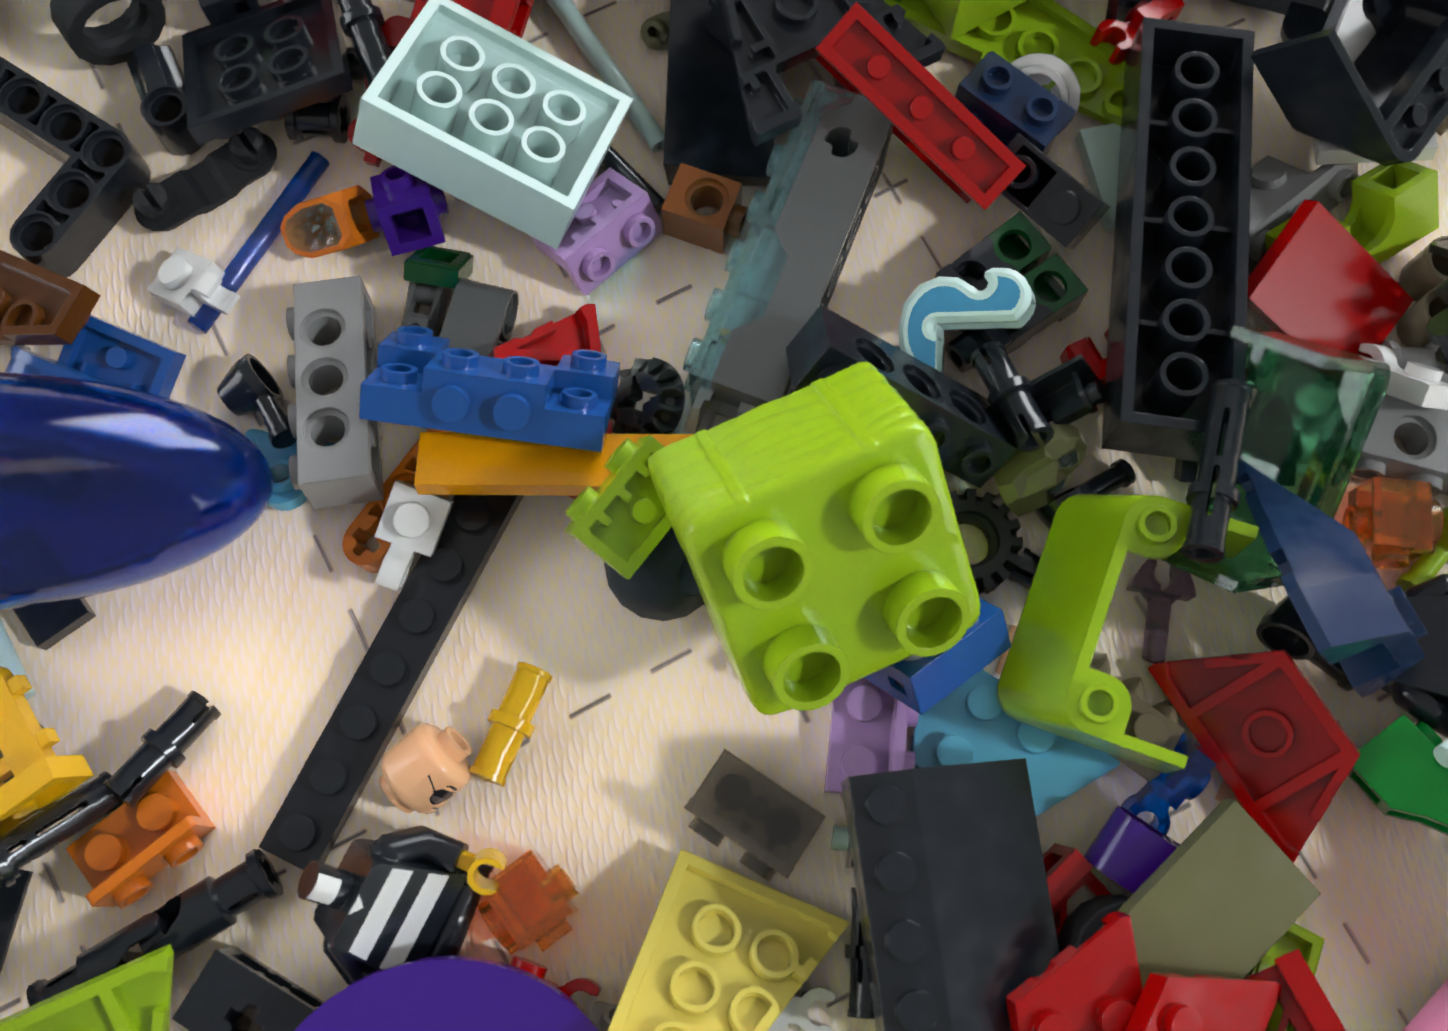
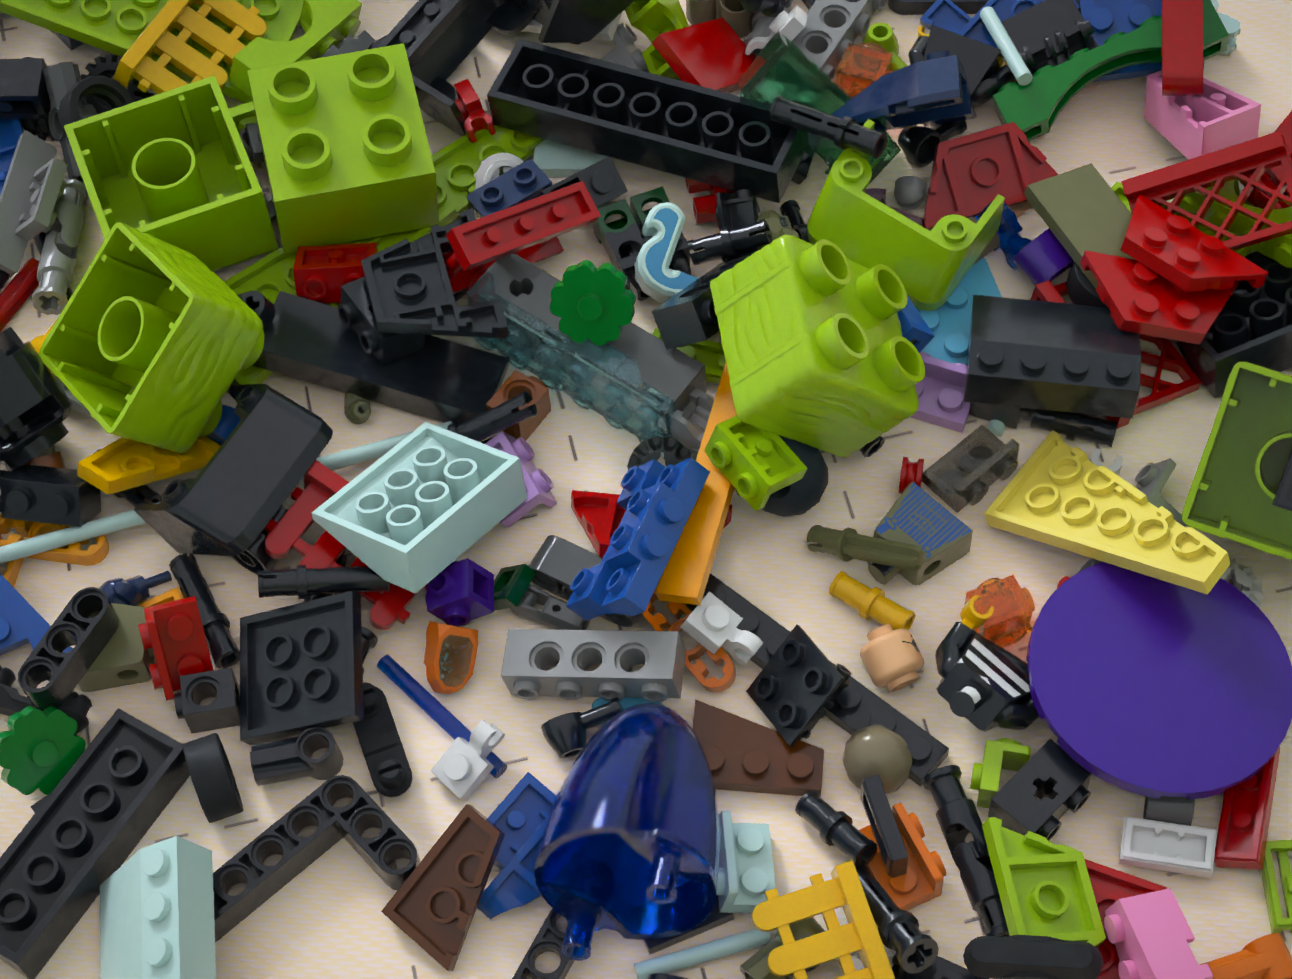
camera: 70 degrees left, 15 degrees down
none -> black pin [447,391,537,442]
none -> green plant [549,260,636,346]
none -> reddish brown wing [687,699,824,797]
none -> light aqua bracket [707,811,776,913]
none -> black hinge [746,624,852,747]
none -> olive axle [807,525,926,571]
none -> dark tan hair [842,724,913,794]
none -> black tile [860,774,909,878]
none -> olive torso [868,482,973,585]
none -> light grey hinge [894,176,926,210]
none -> red bush [898,456,924,494]
none -> lime bracket [970,738,1031,808]

